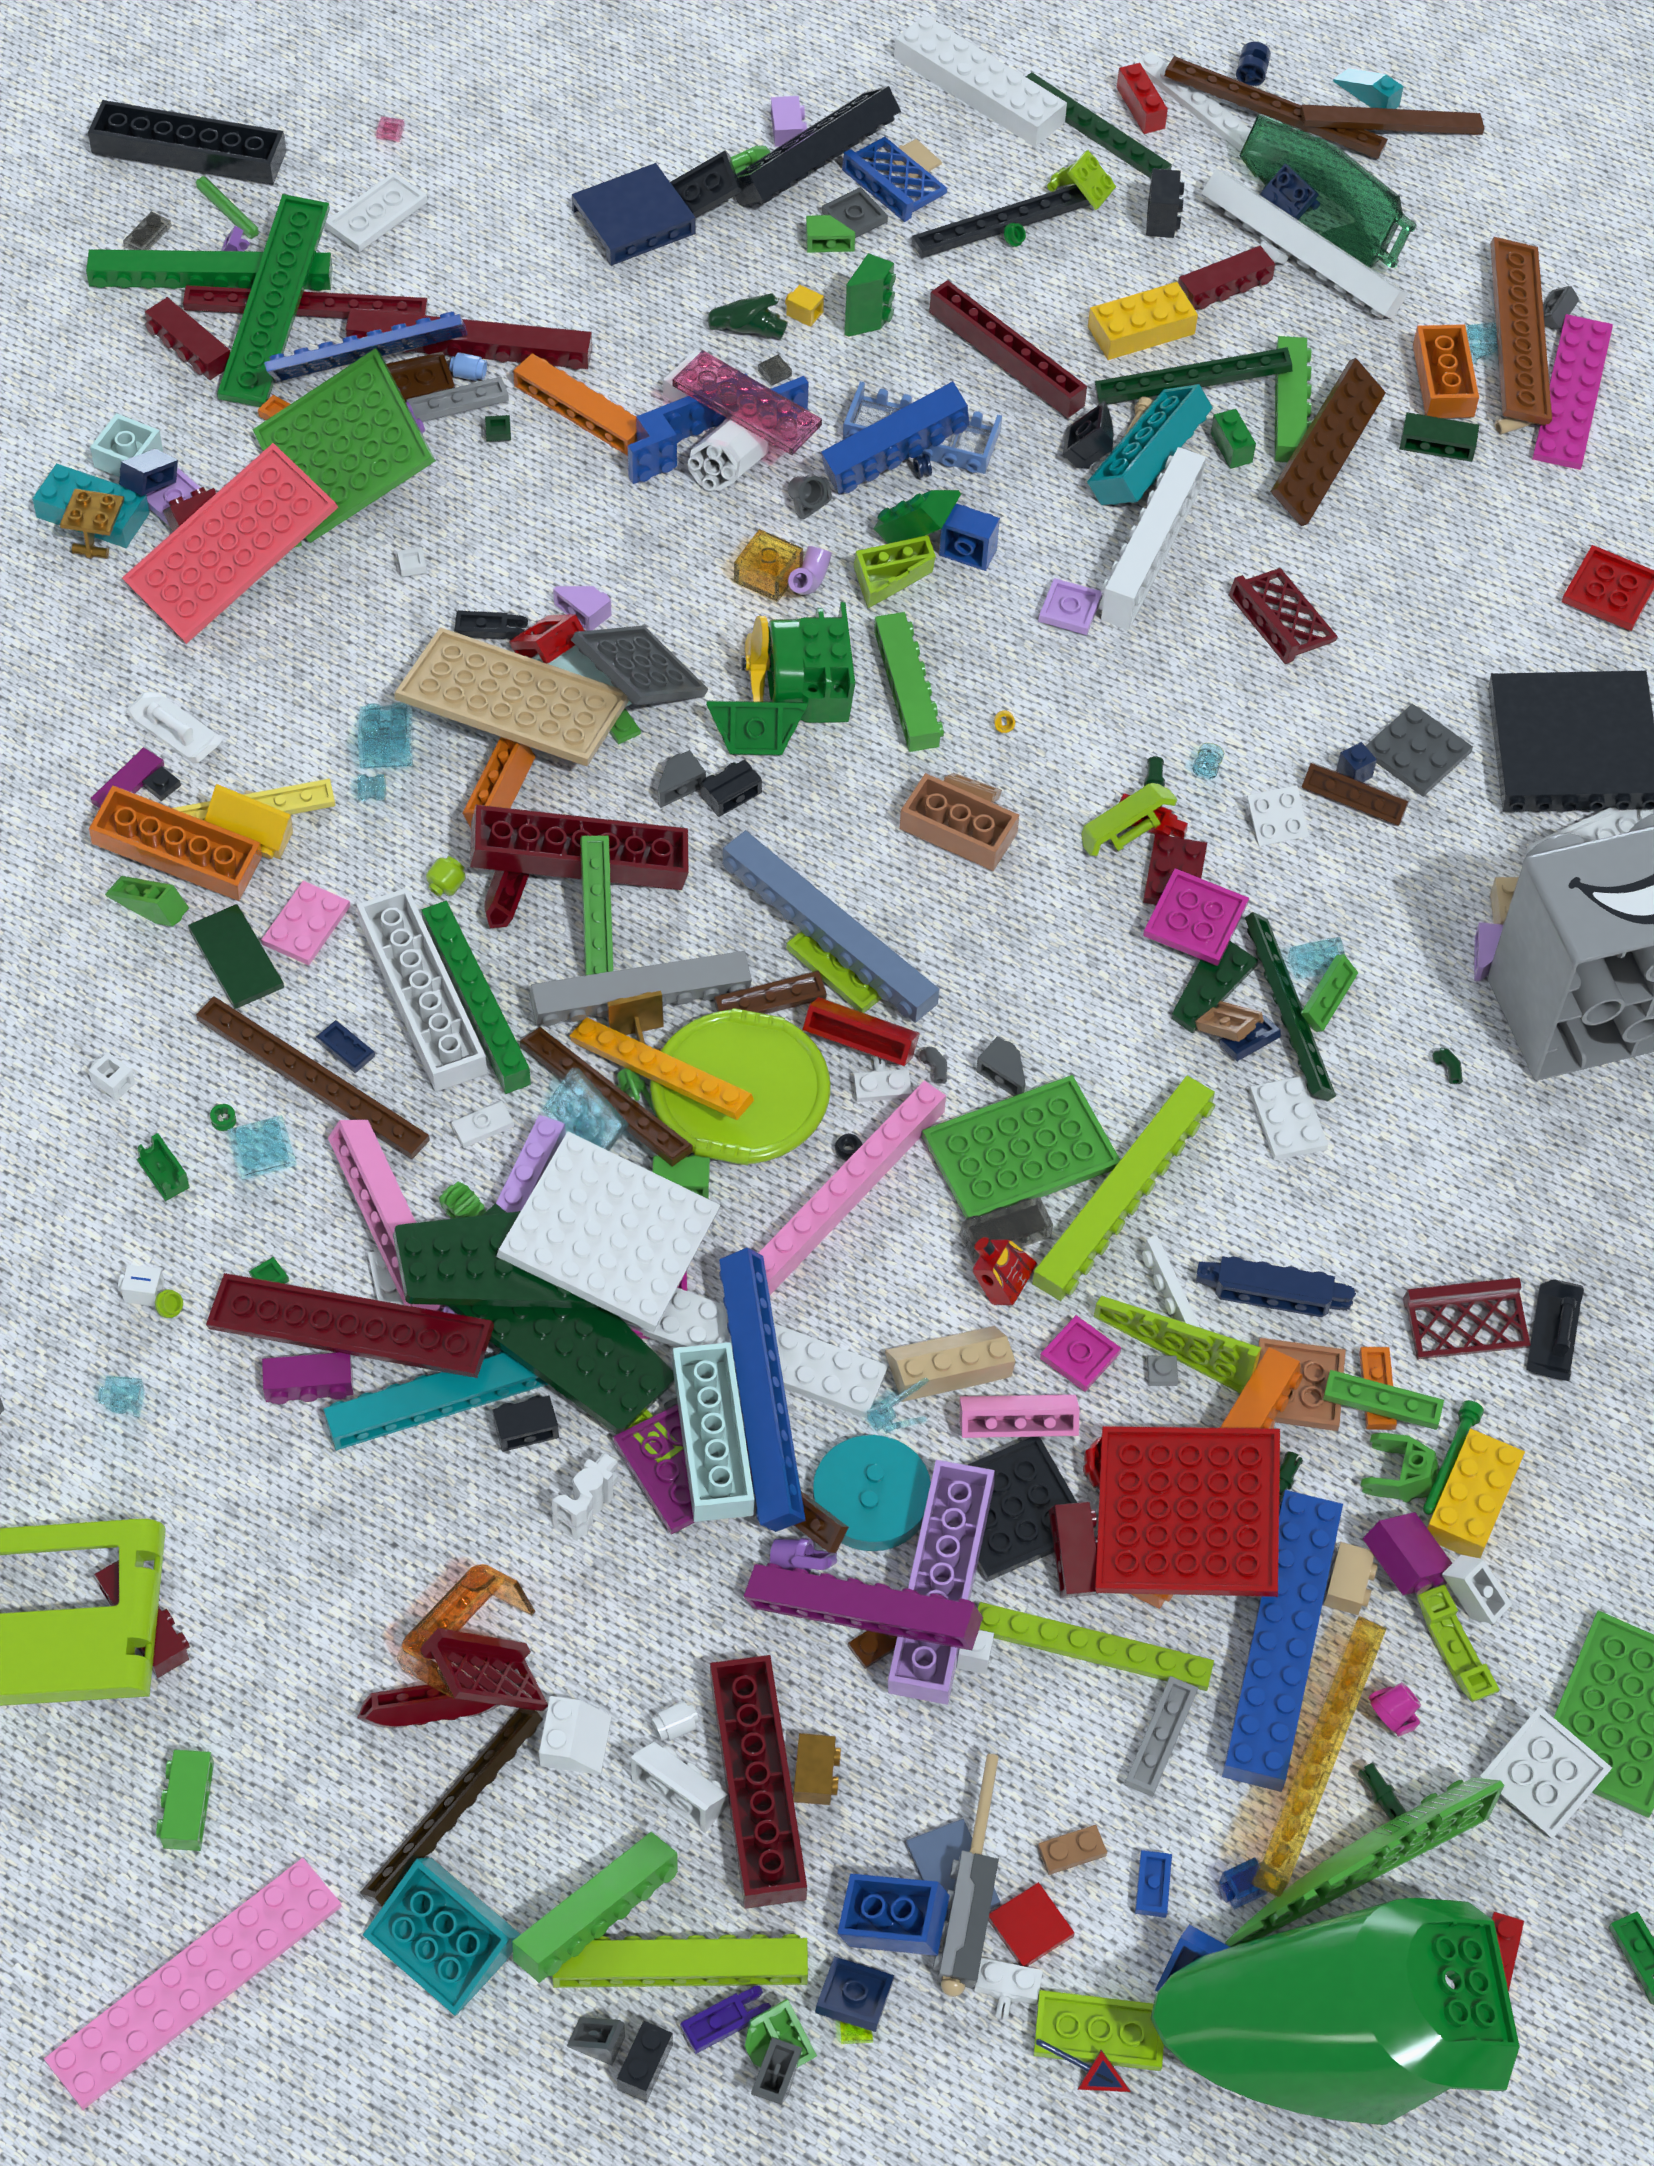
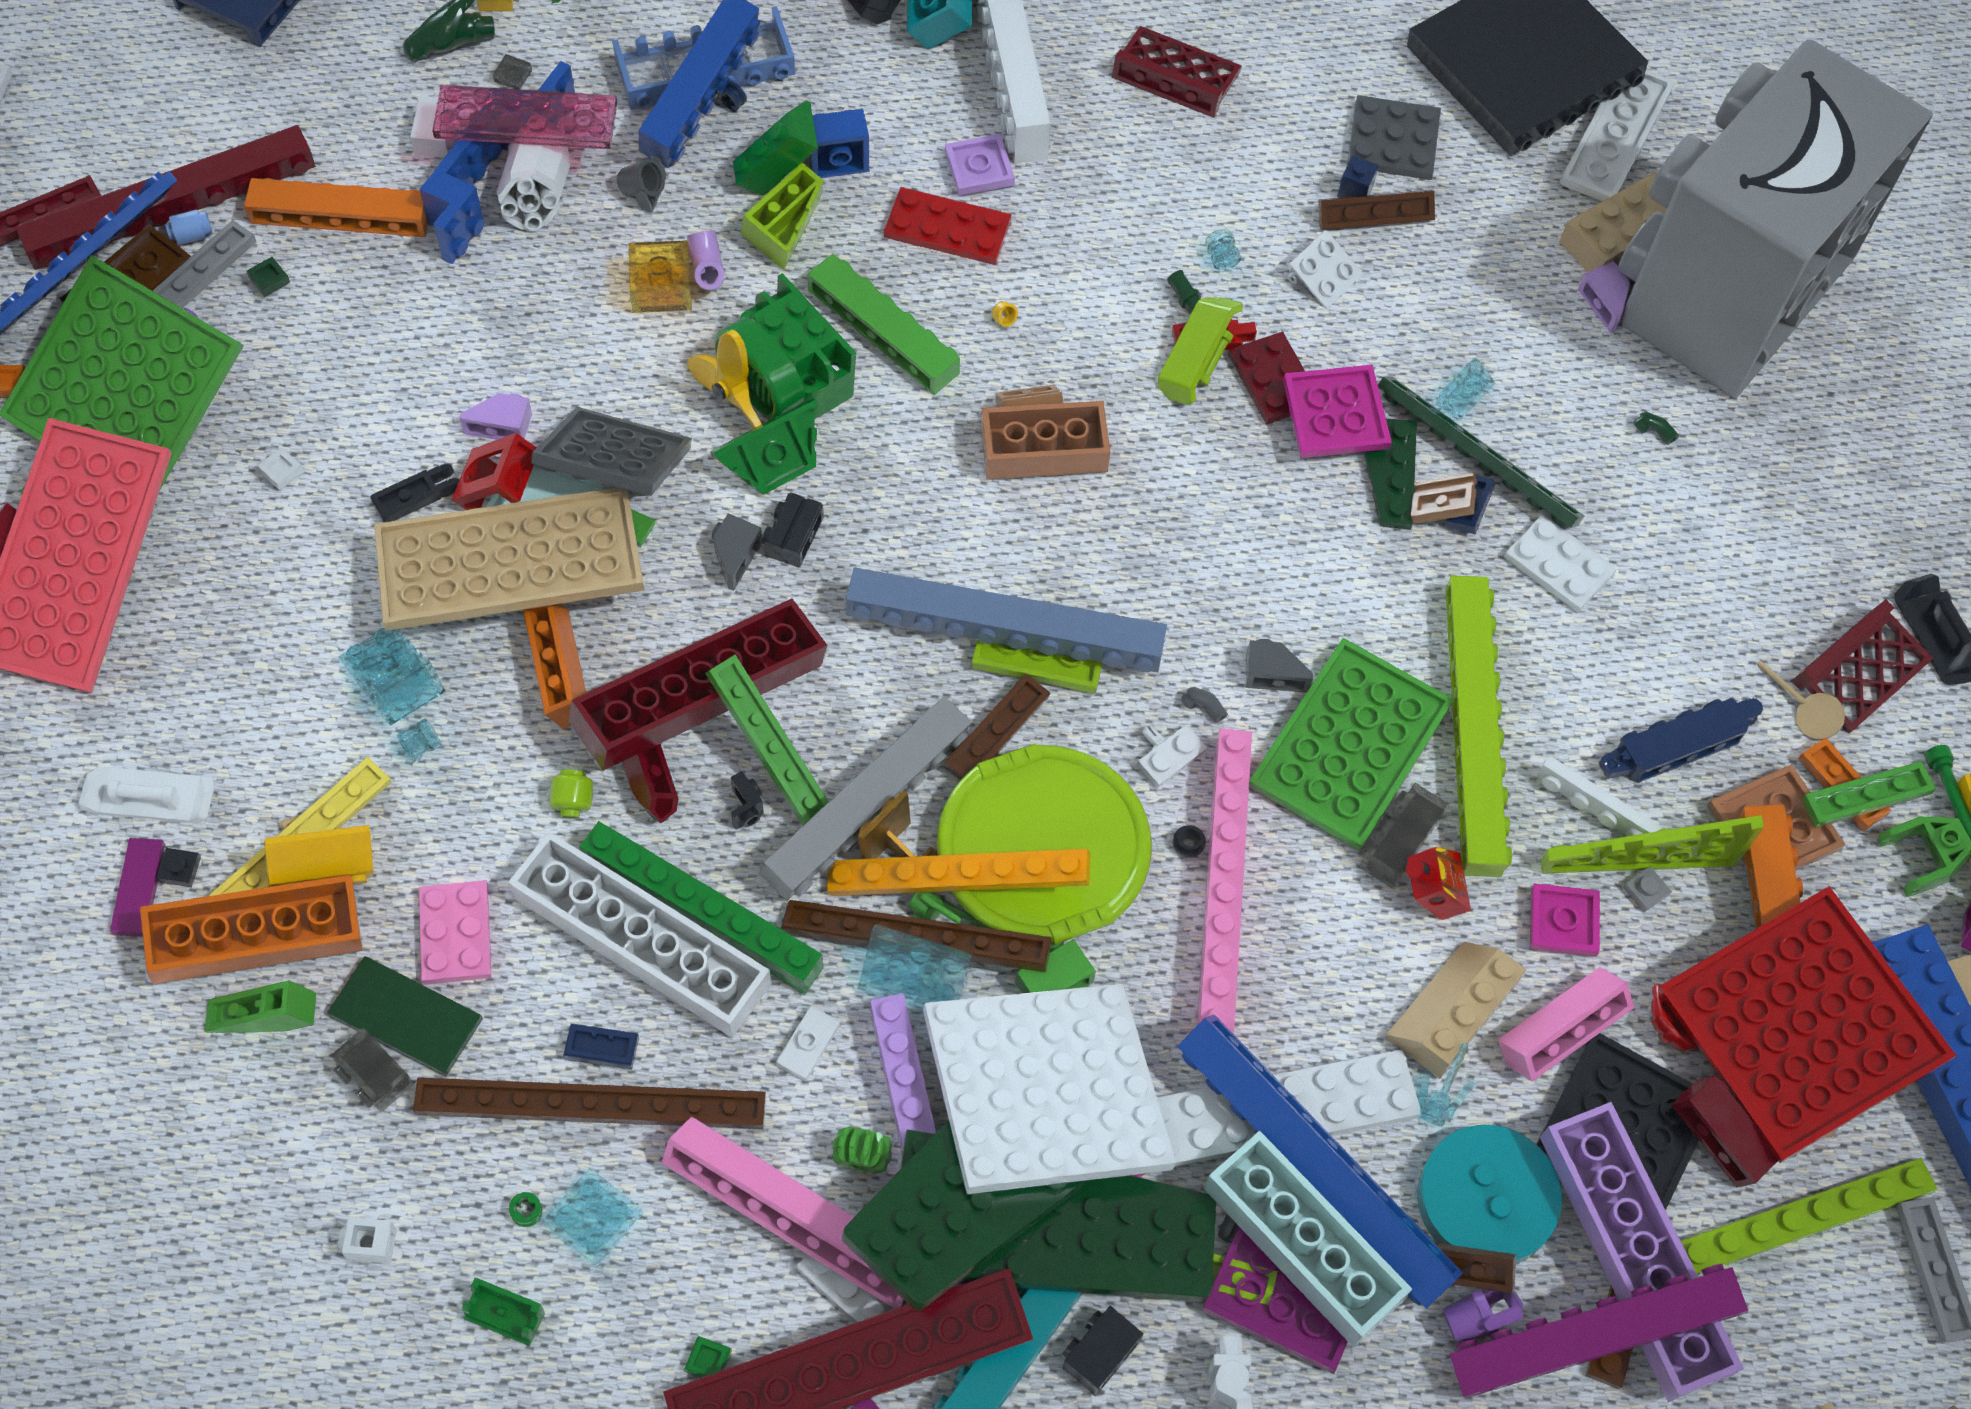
camera: 35 degrees left, 5 degrees up
red brick [802,997,920,1066] -> none
bright green plate [1301,954,1358,1032] -> none
none -> clear smoke brick [331,1028,413,1113]
none -> black bracket [731,771,764,830]
none -> red plate [884,187,1012,265]
none -> tan piece [1757,661,1845,740]

